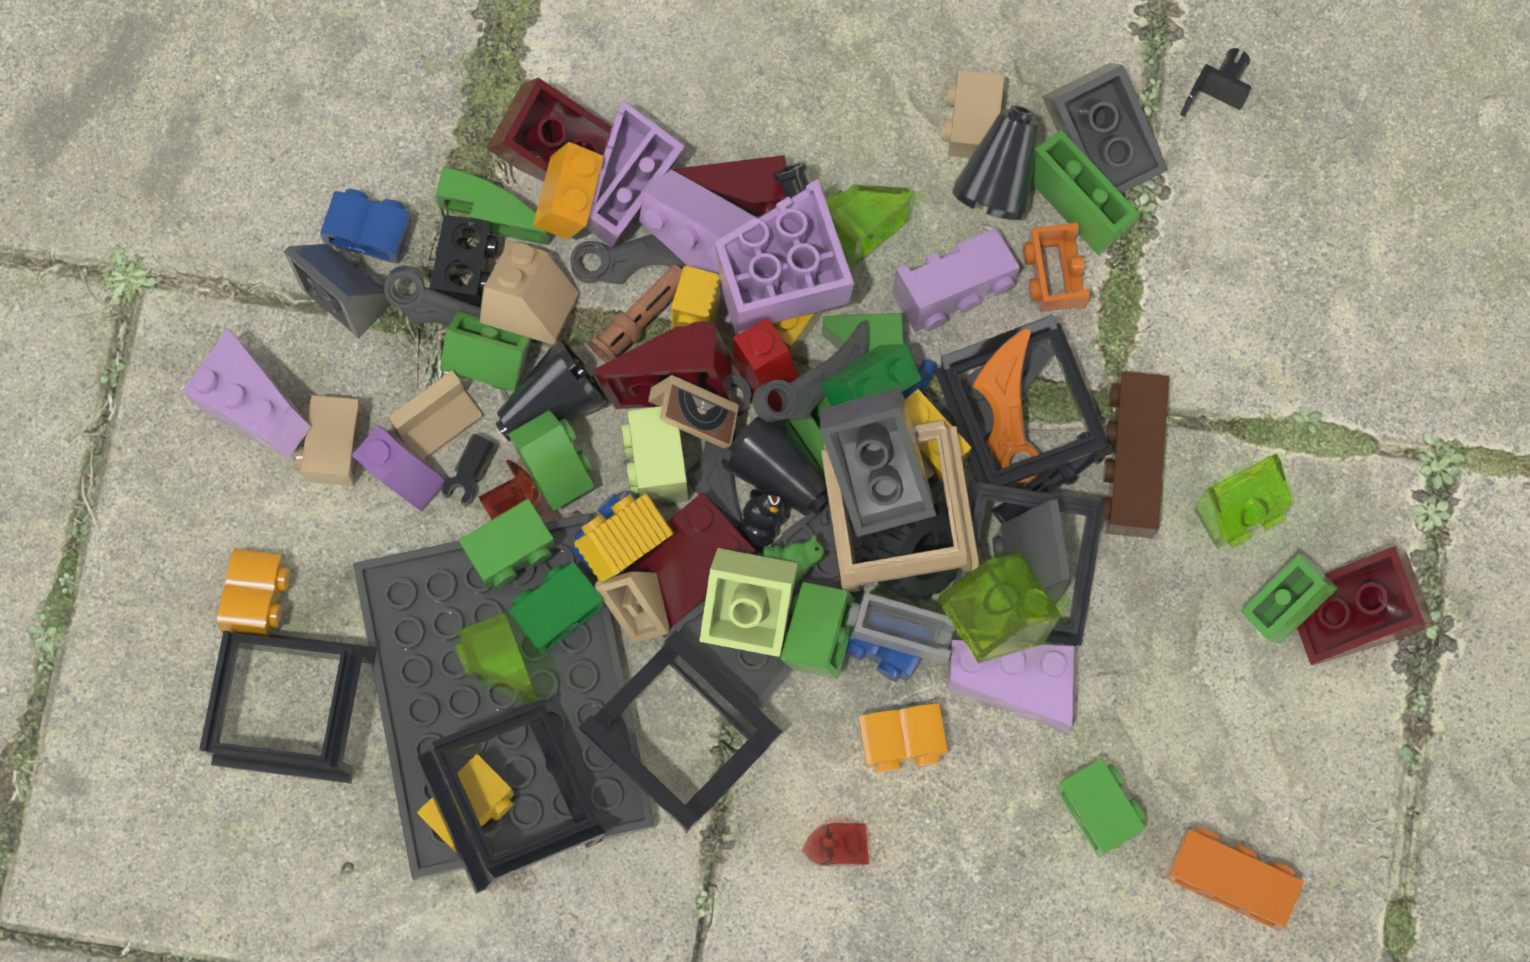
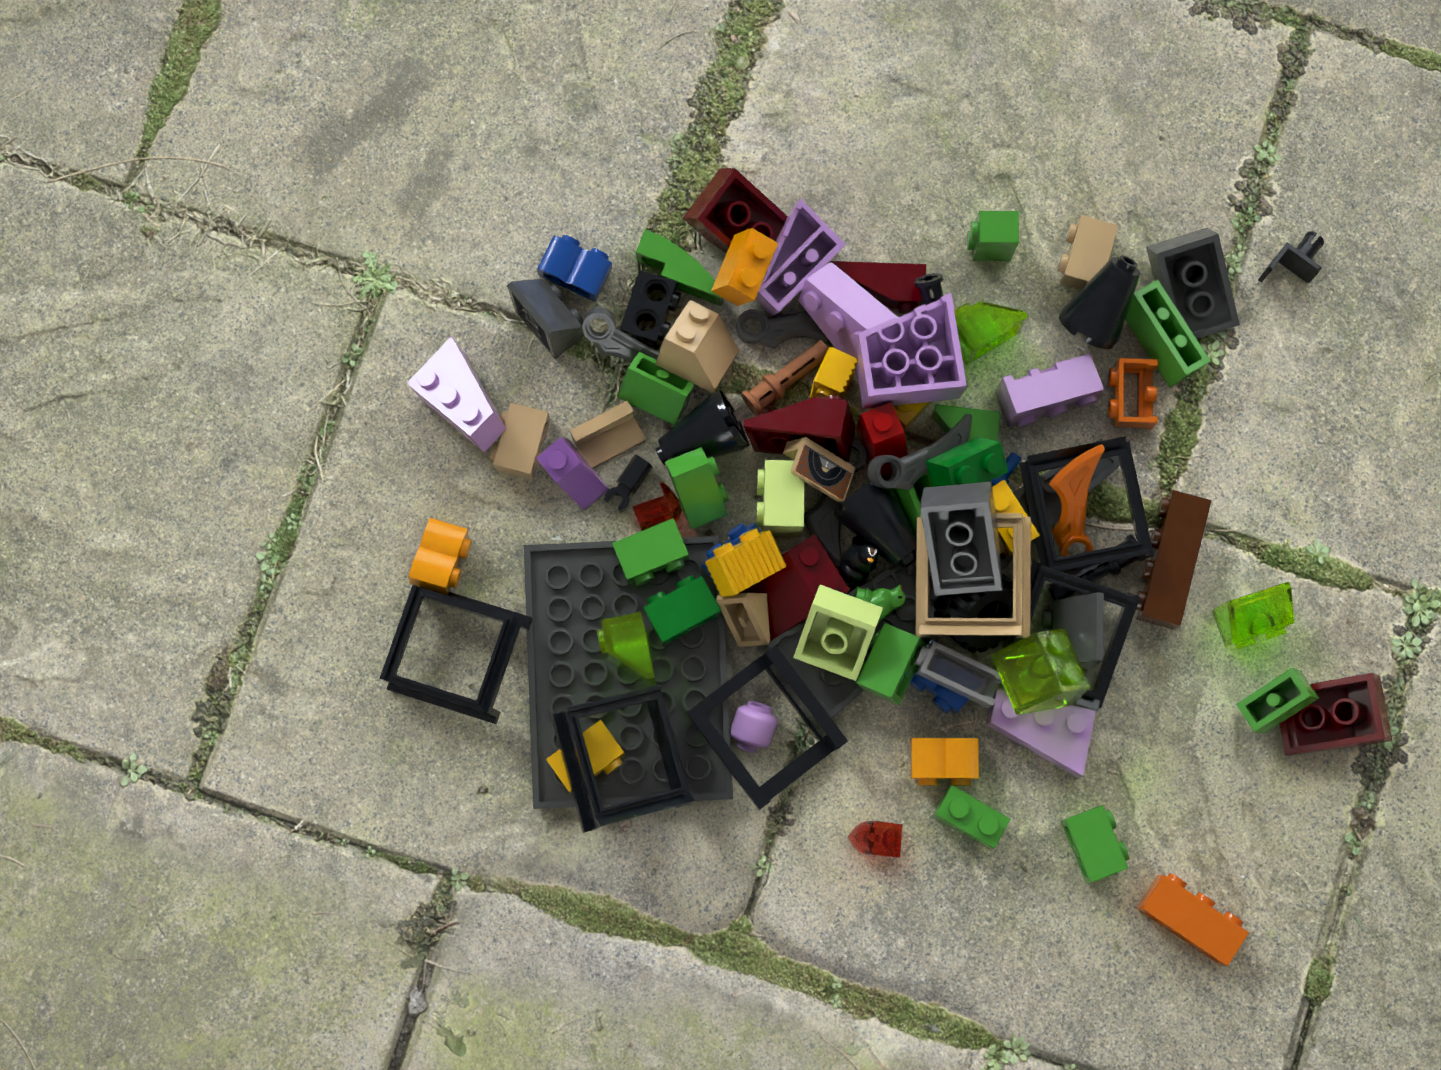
camera: 10 degrees right, 5 degrees up
none -> lavender head [730,701,778,753]
none -> bright green brick [932,785,1011,849]
none -> bright green brick [967,211,1019,261]

